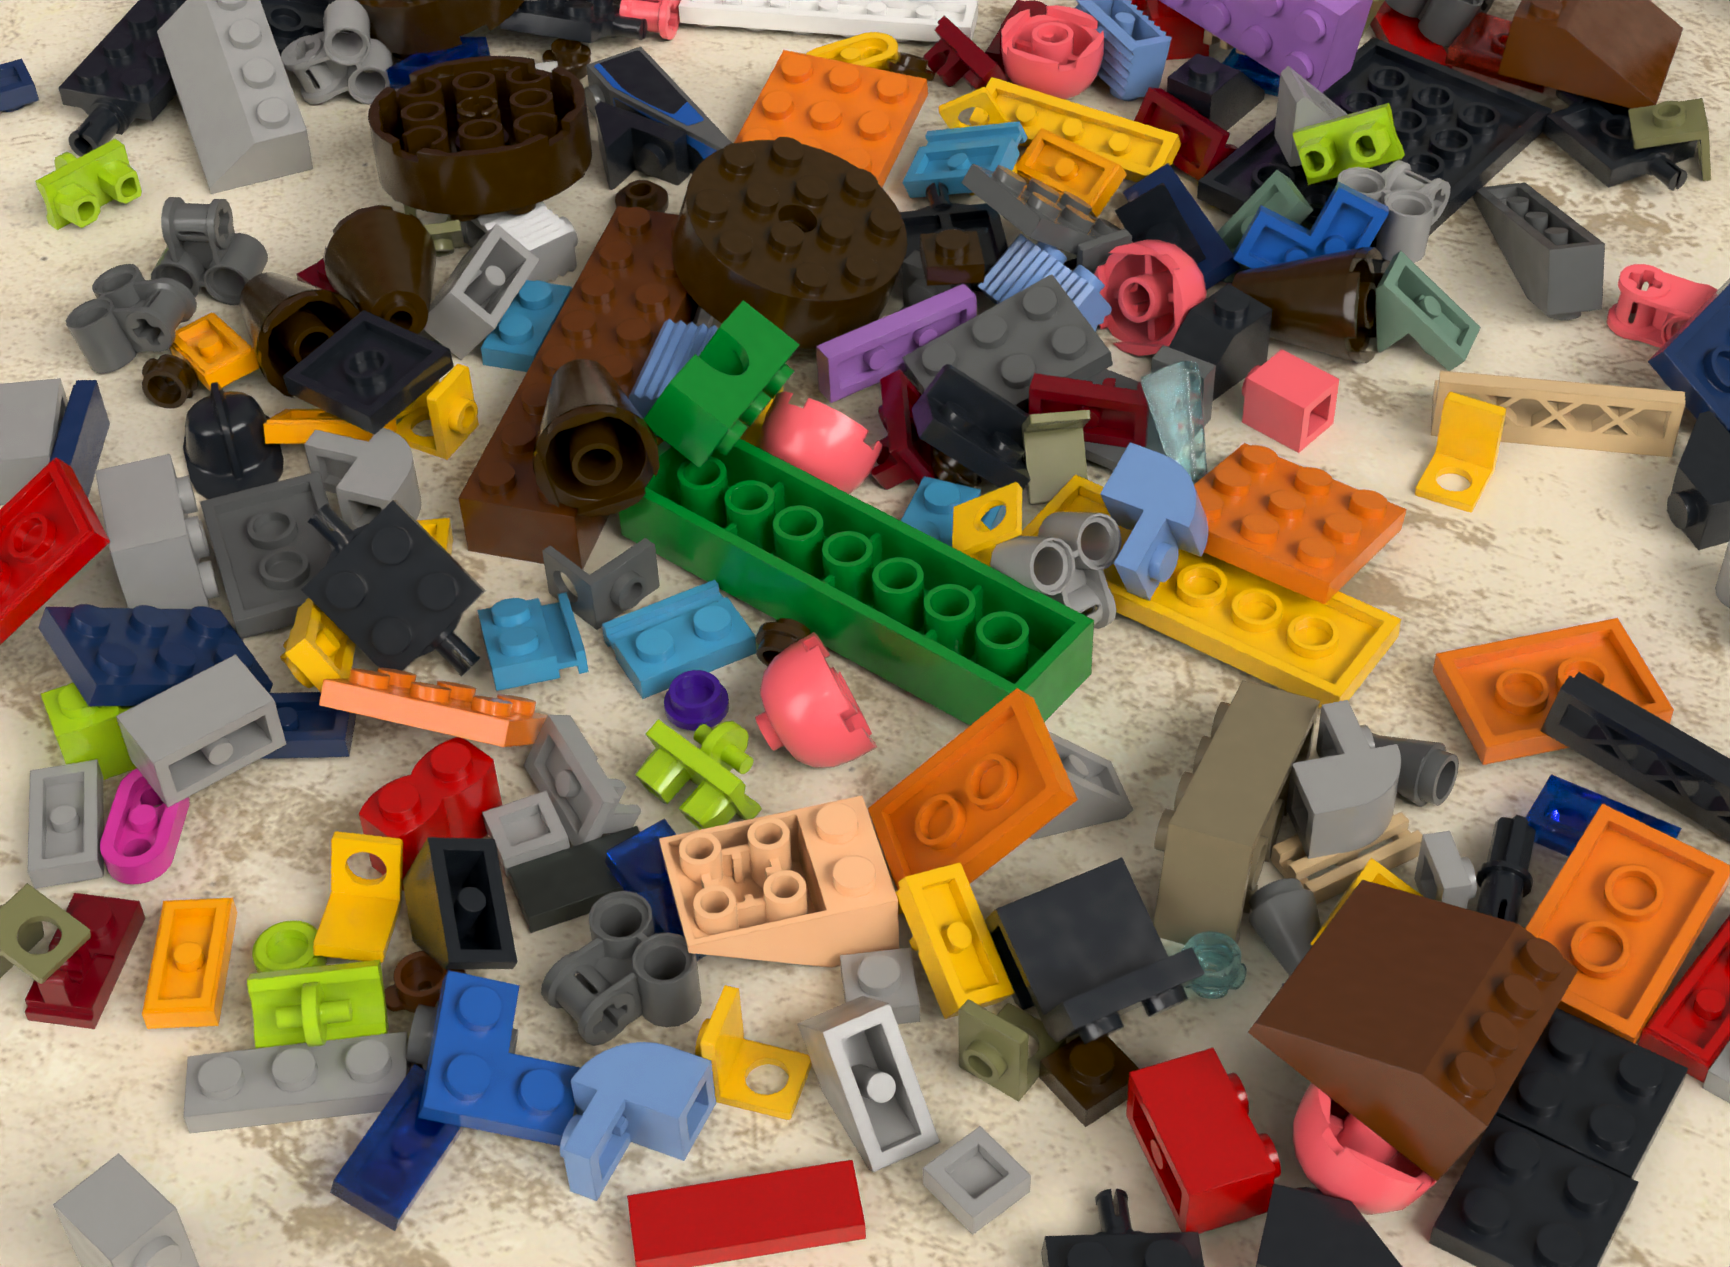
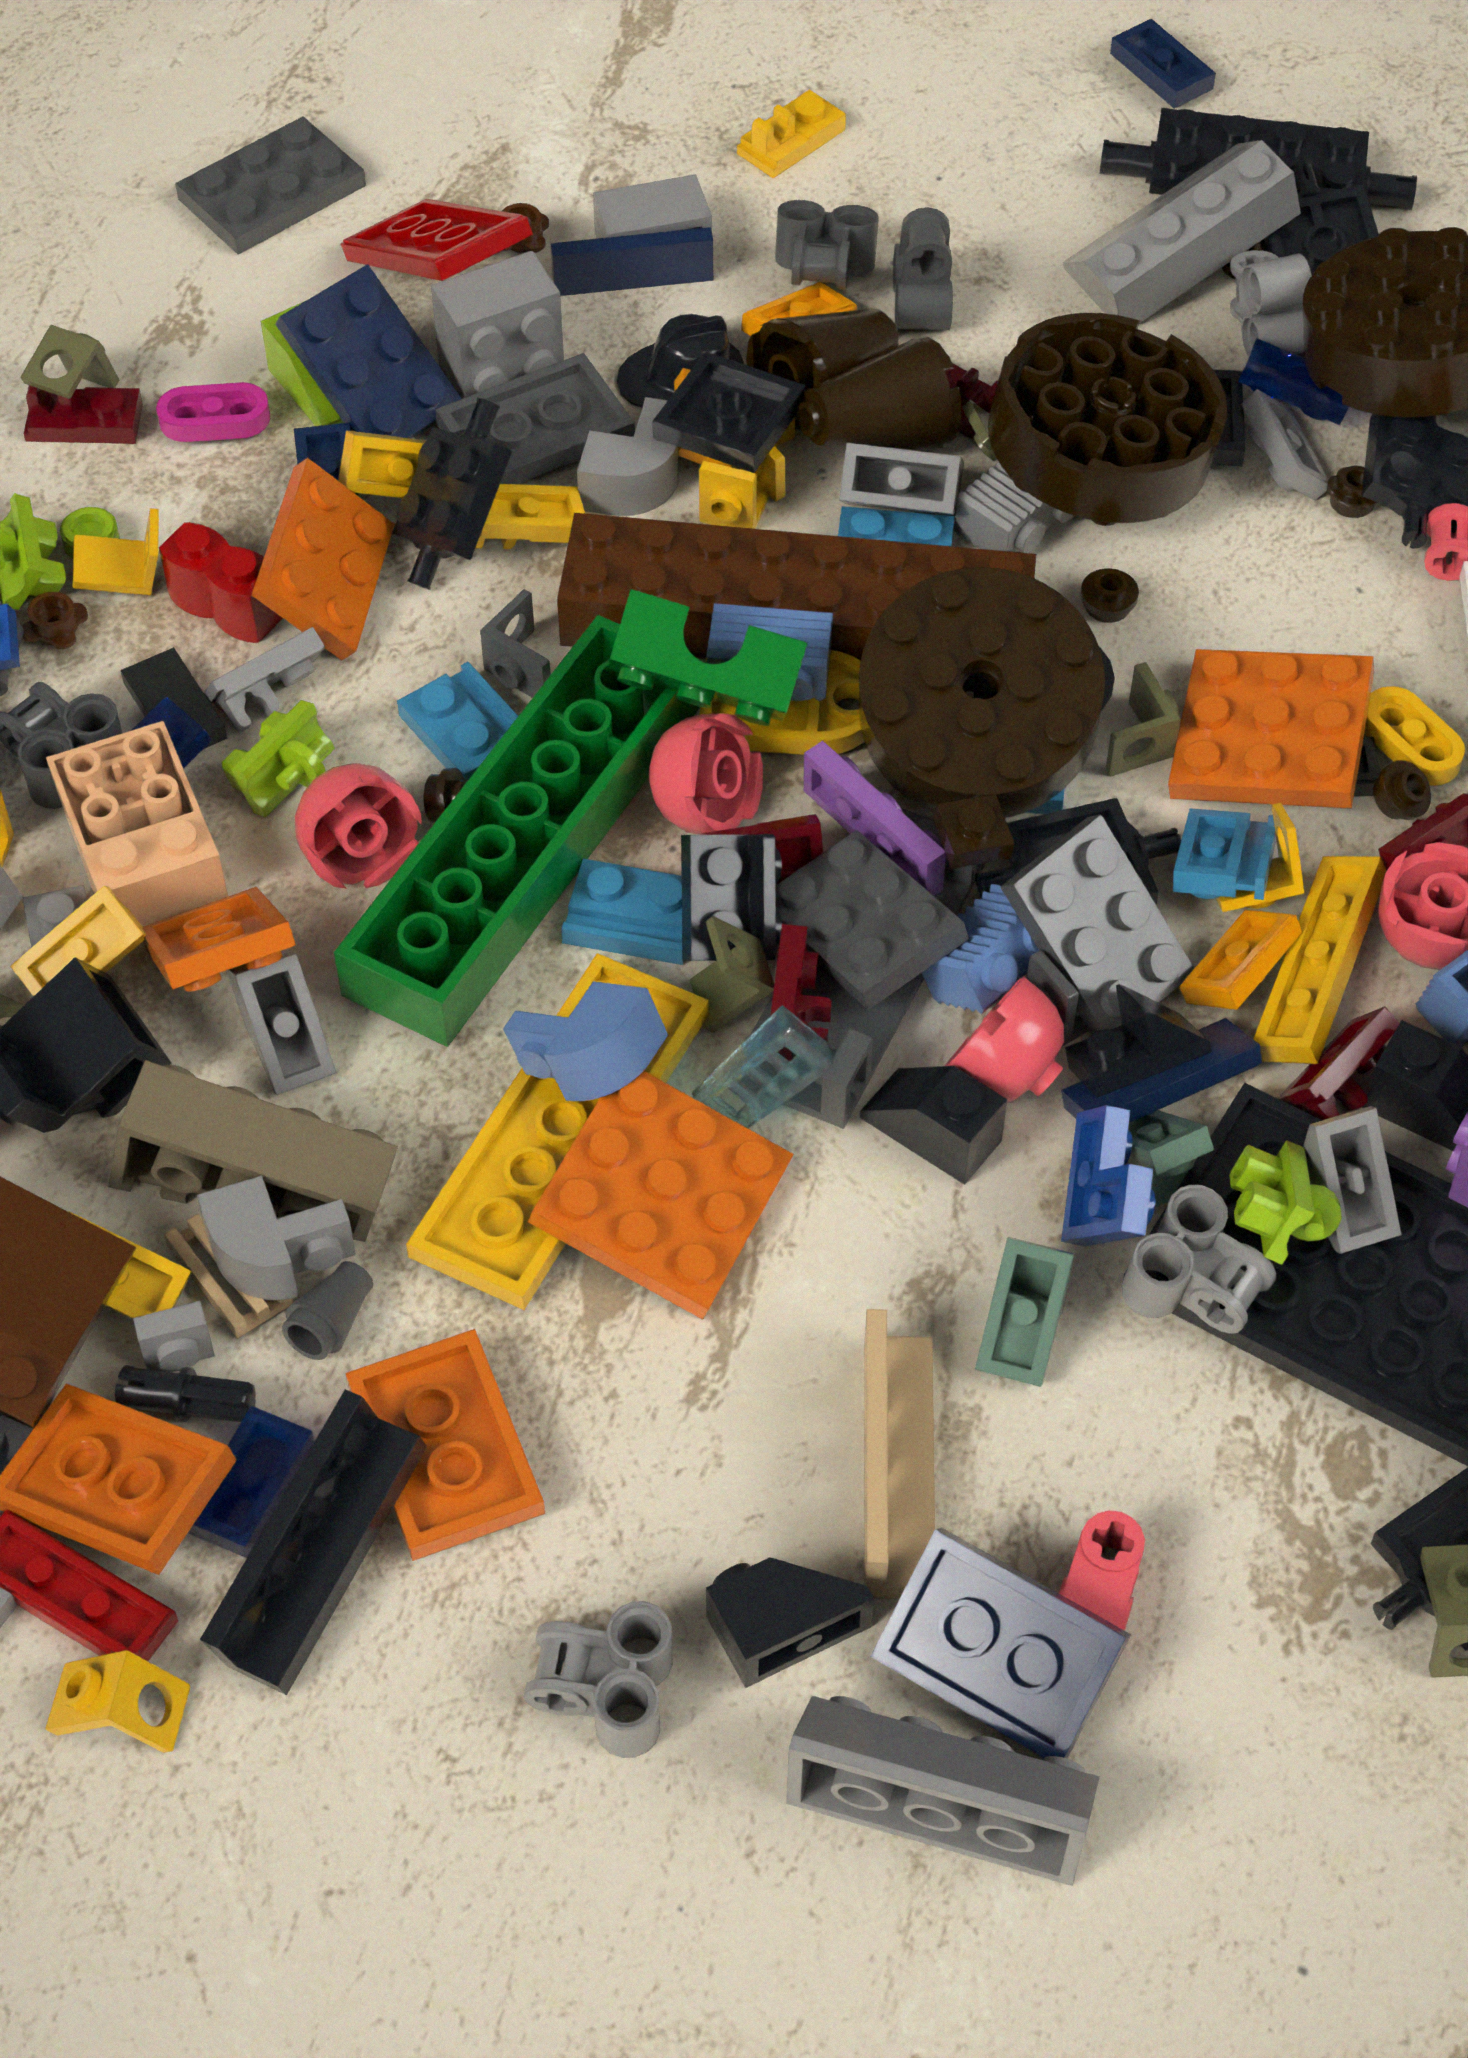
camera: 80 degrees right, 10 degrees up
light grey plate [28,760,104,889] -> none
lime hips [35,139,142,230] -> none
light grey brick [116,654,286,808] -> none
dark brown plate [142,354,198,409] -> none
light orange plate [142,898,237,1029] -> none
black slope [403,837,518,969] -> none
dark azure plate [477,592,589,691] -> none
light grey plate [482,791,570,877] -> none
dark brown cone [532,359,660,517] -> none
slope [584,46,732,174] -> none
black slope [595,101,690,190] -> none
dark purple plate [664,670,729,731] -> none
yellow bracket [952,482,1022,566] -> none
light grey piece [990,512,1122,629] -> none
clear light blue plate [1181,931,1247,999] -> none
dark brown cone [1225,247,1384,363] -> none
coral brick [1242,349,1339,453] -> none
dark grey cone [1249,878,1321,976] -> none
yellow bracket [1415,392,1506,513] -> none
dark grey slope [1473,182,1605,320] -> none

